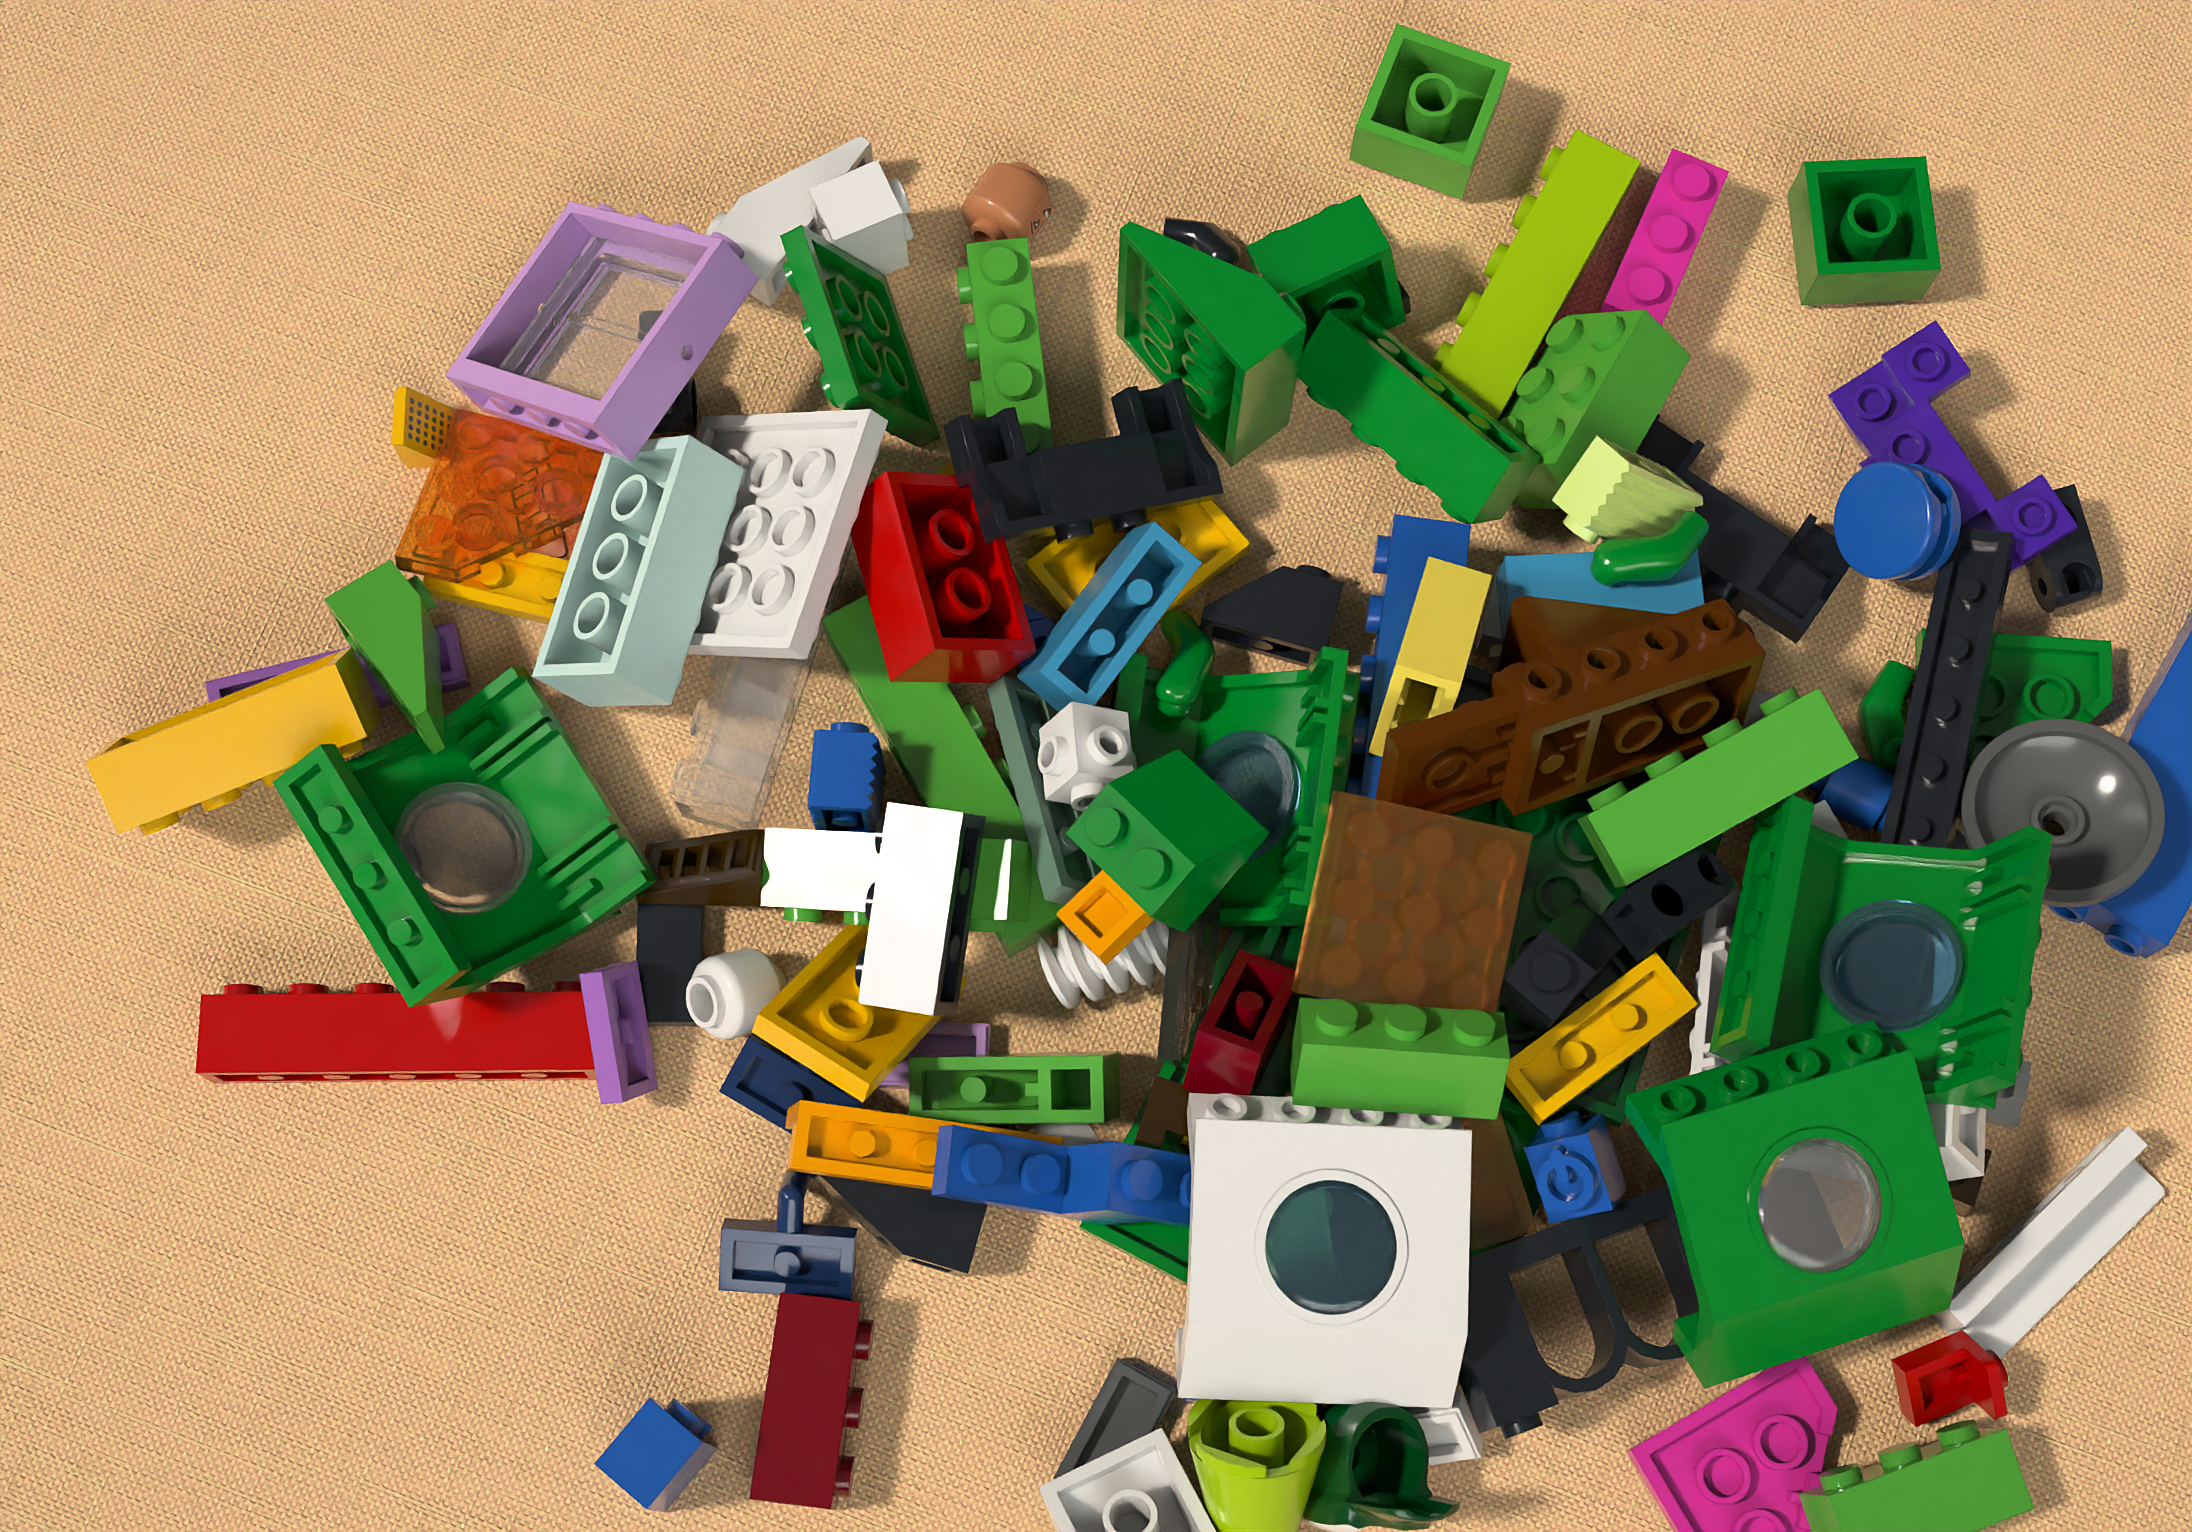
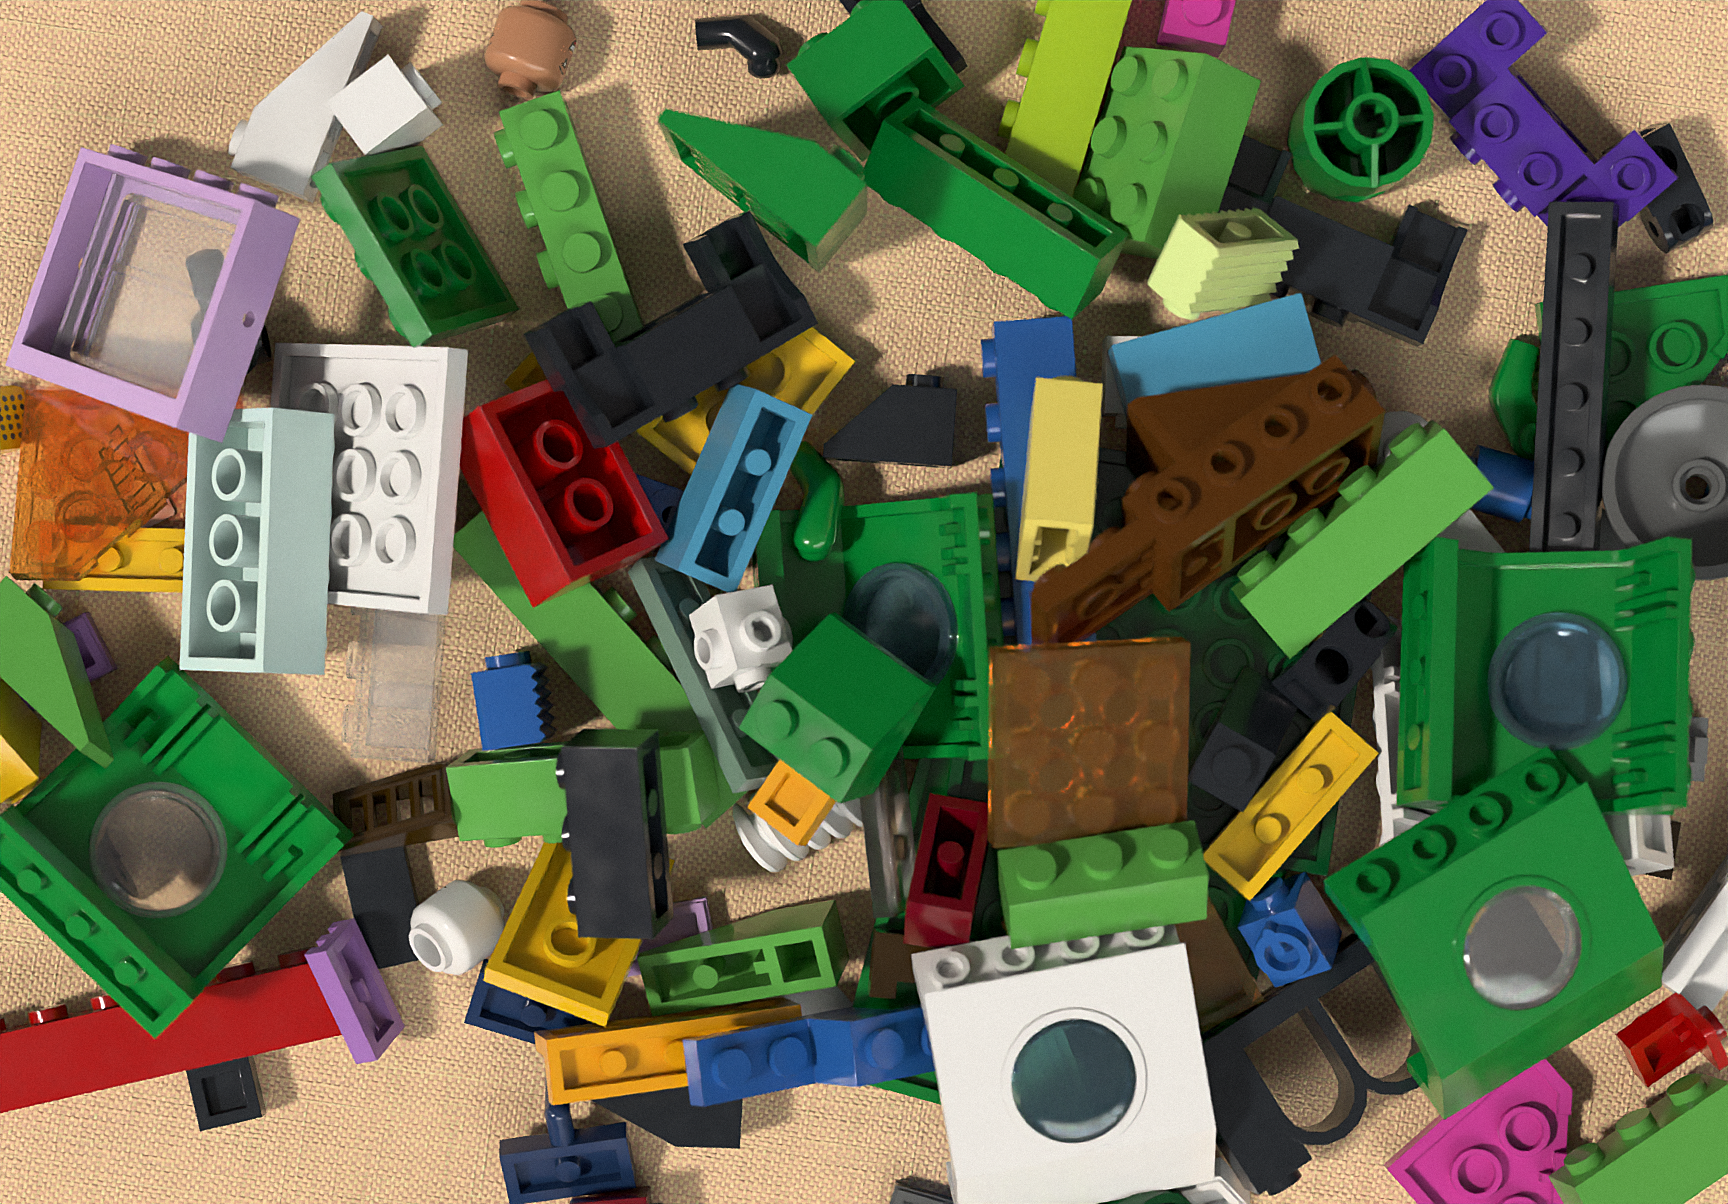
camera: 10 degrees left, 15 degrees up
green arm [1590,511,1709,586] -> none
blue head [1834,461,1961,581] -> none
none -> black plate [186,1055,266,1131]
none -> green cylinder [1287,57,1434,203]

